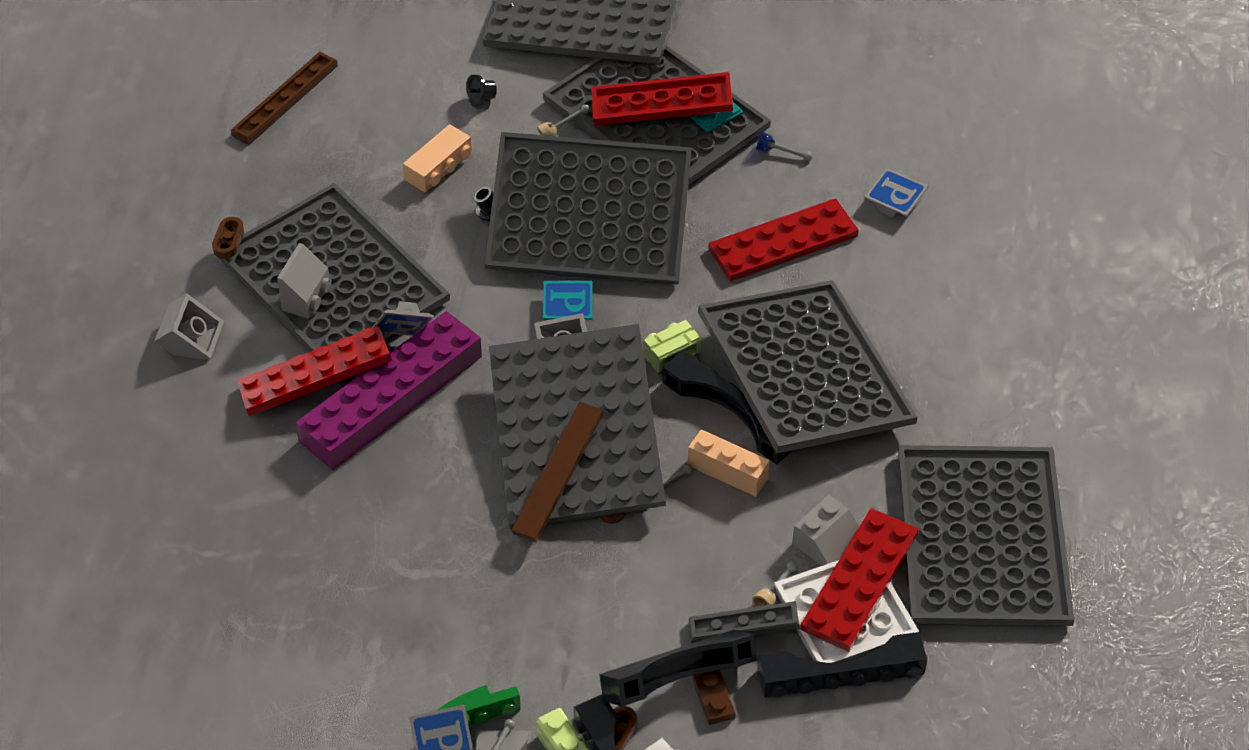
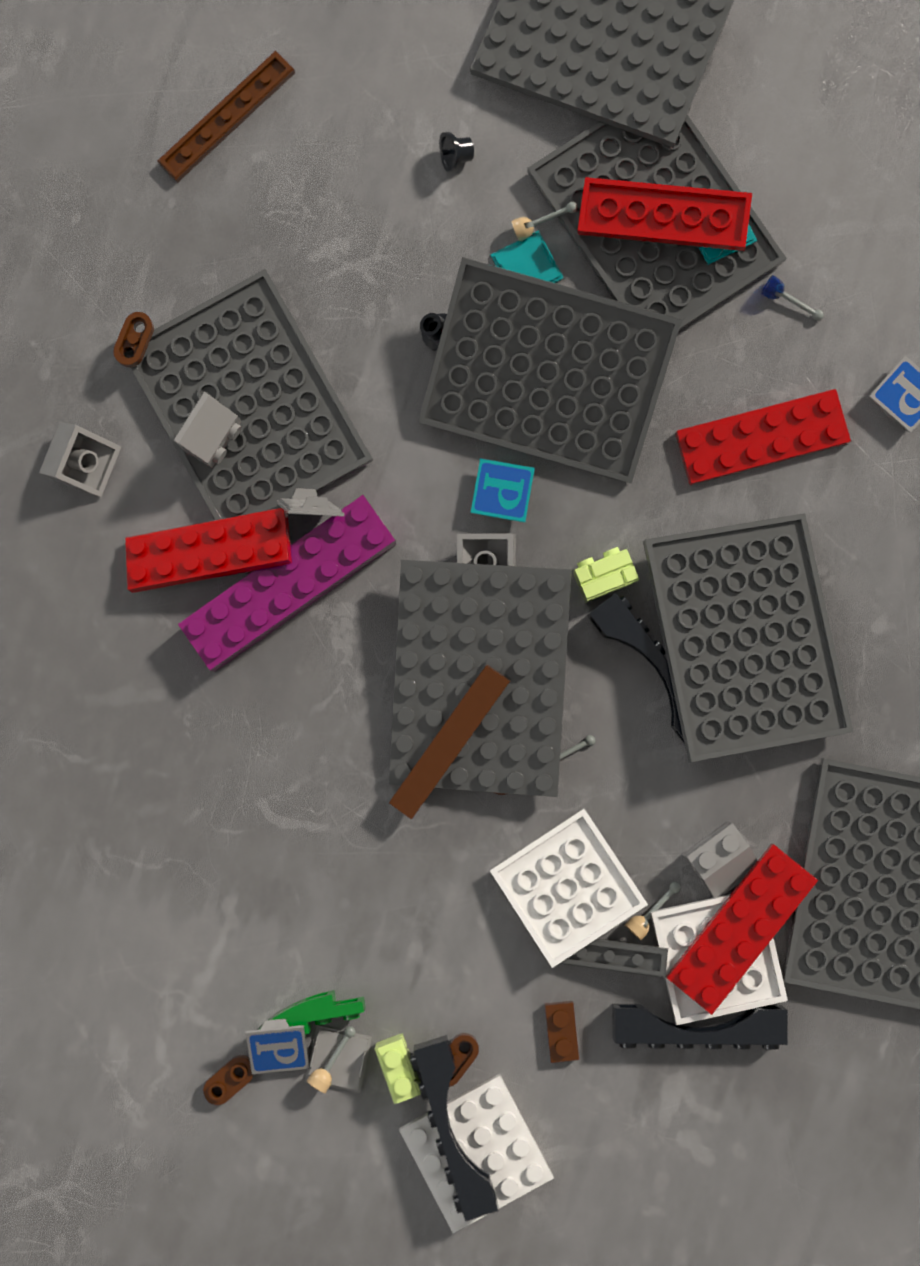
camera: 10 degrees right, 35 degrees up
light nougat brick [403,124,472,193] -> none
black arch [599,630,757,707] -> none
light nougat brick [688,429,770,497] -> none
none -> white plate [490,809,648,968]

